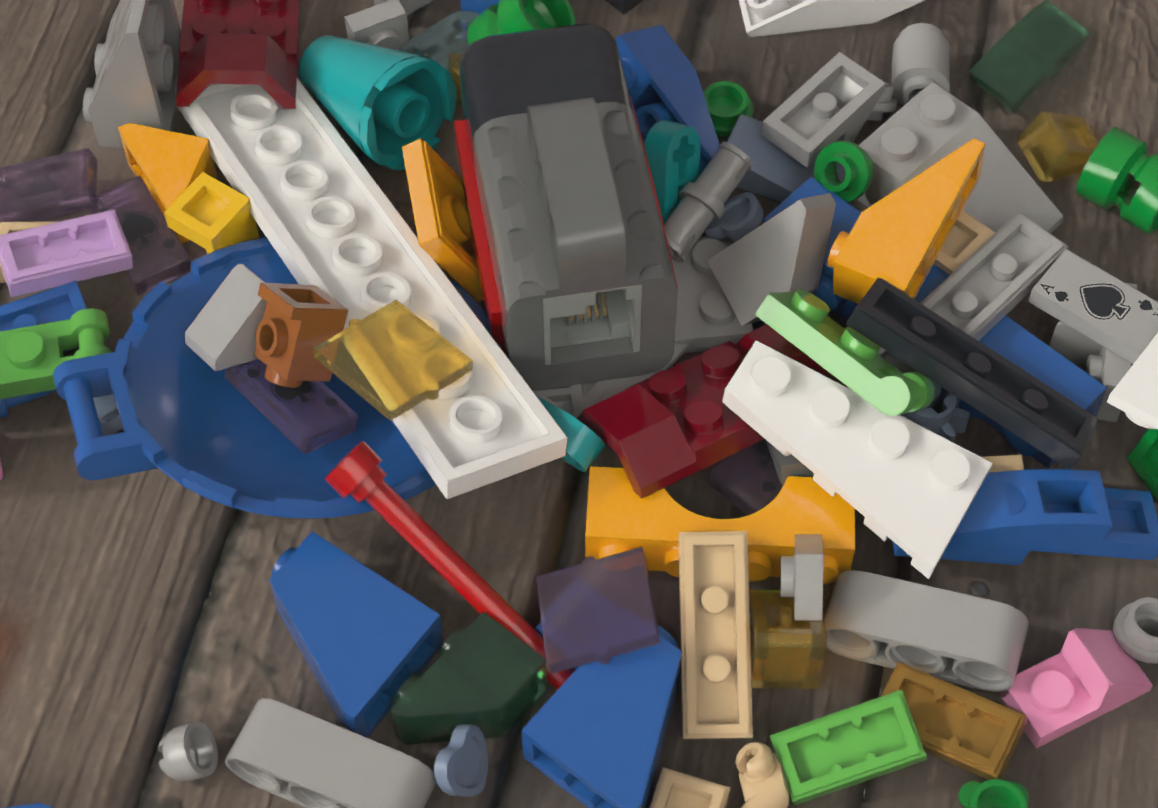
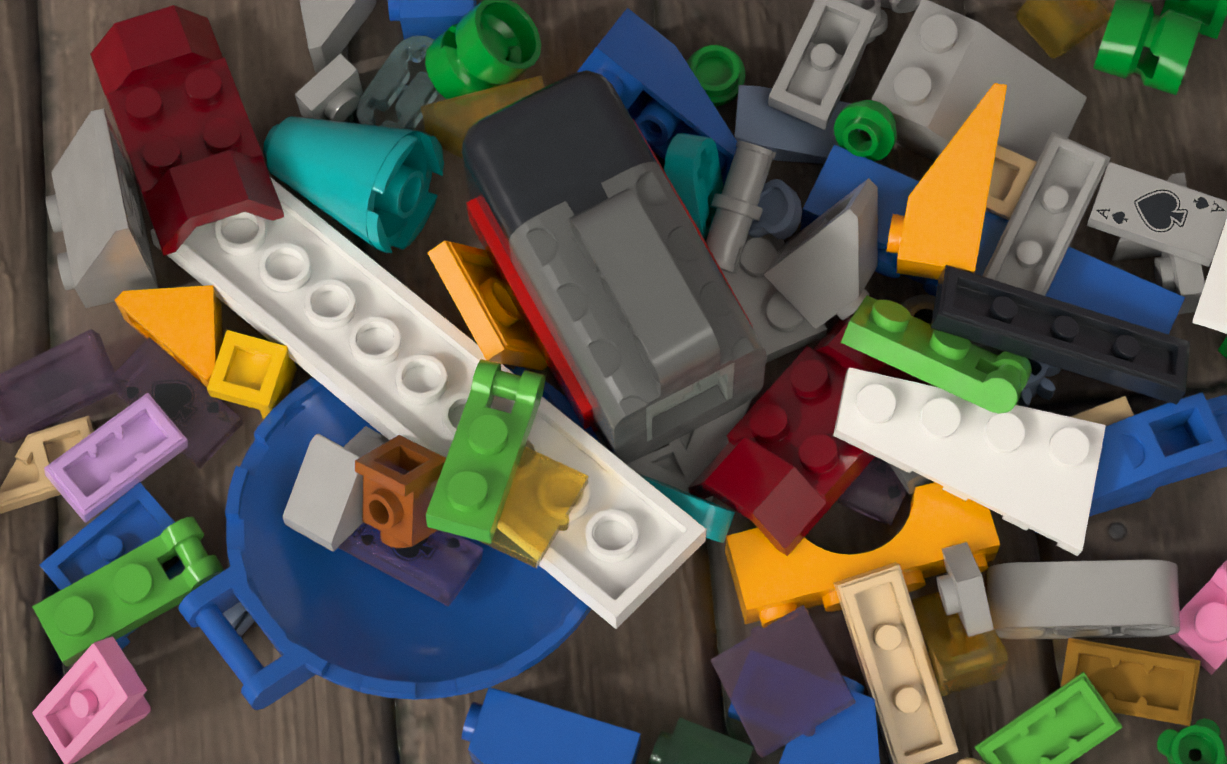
camera: 15 degrees left, 15 degrees up
red piece [324,440,575,690] -> none
none -> bright green plate [426,359,545,544]

